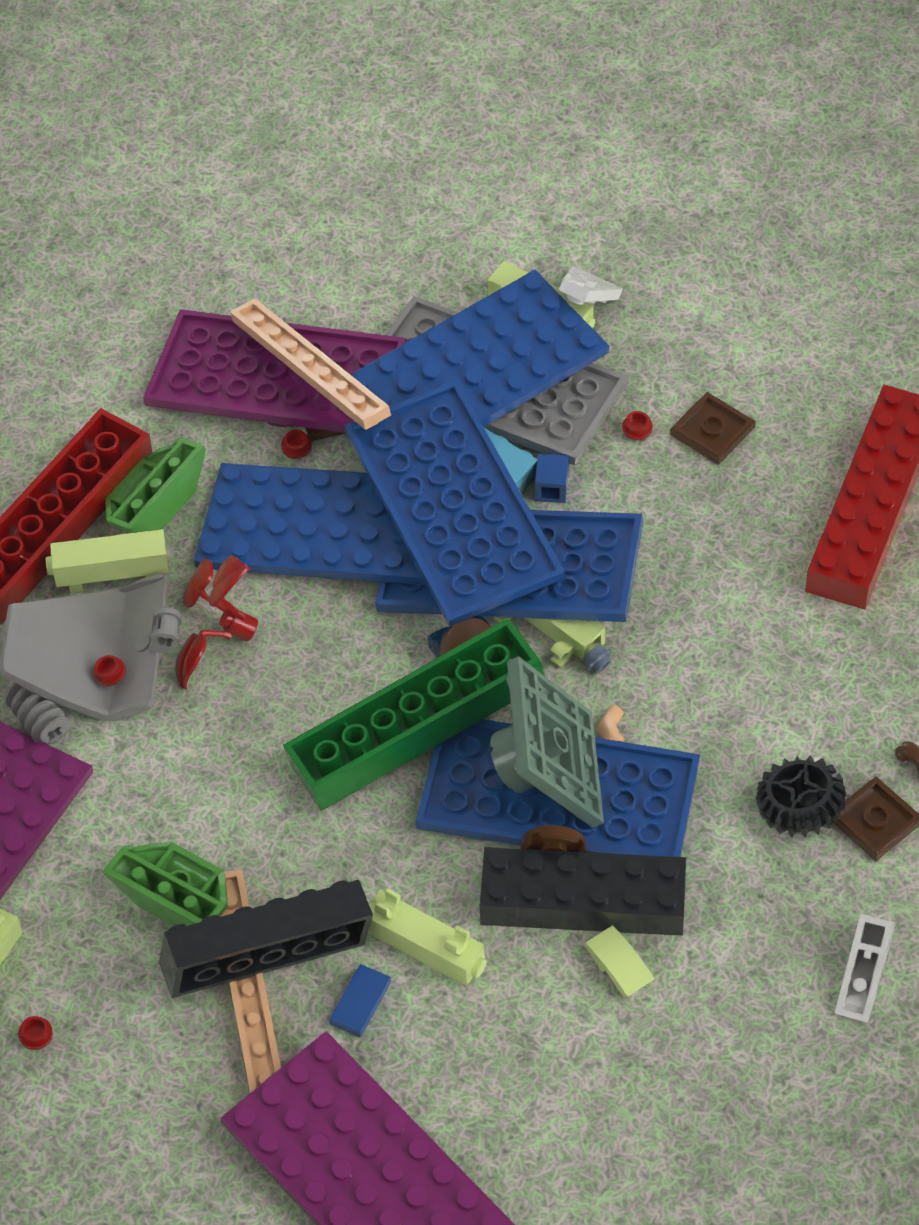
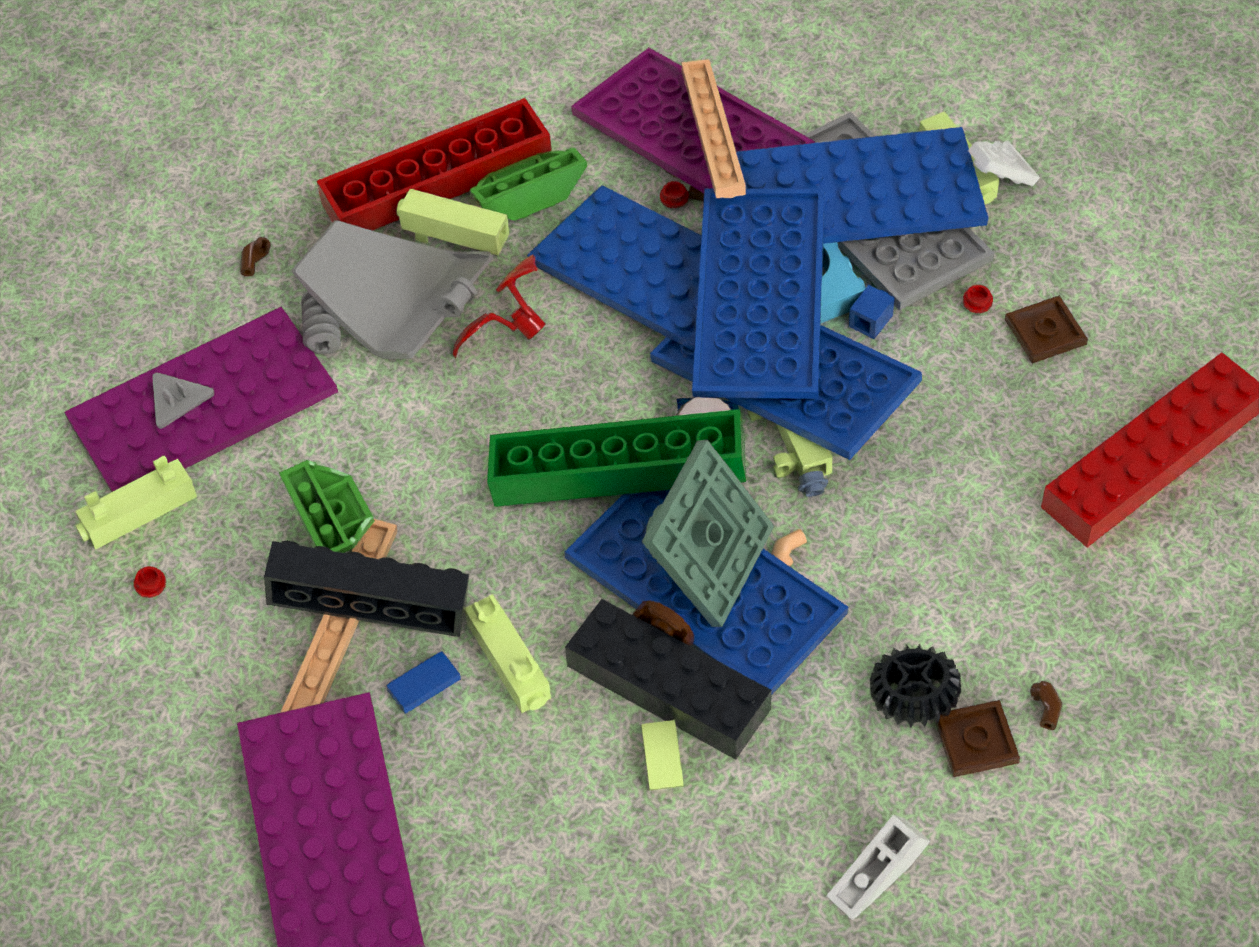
camera: 30 degrees right, 0 degrees up
red plate [94,655,126,686] -> none

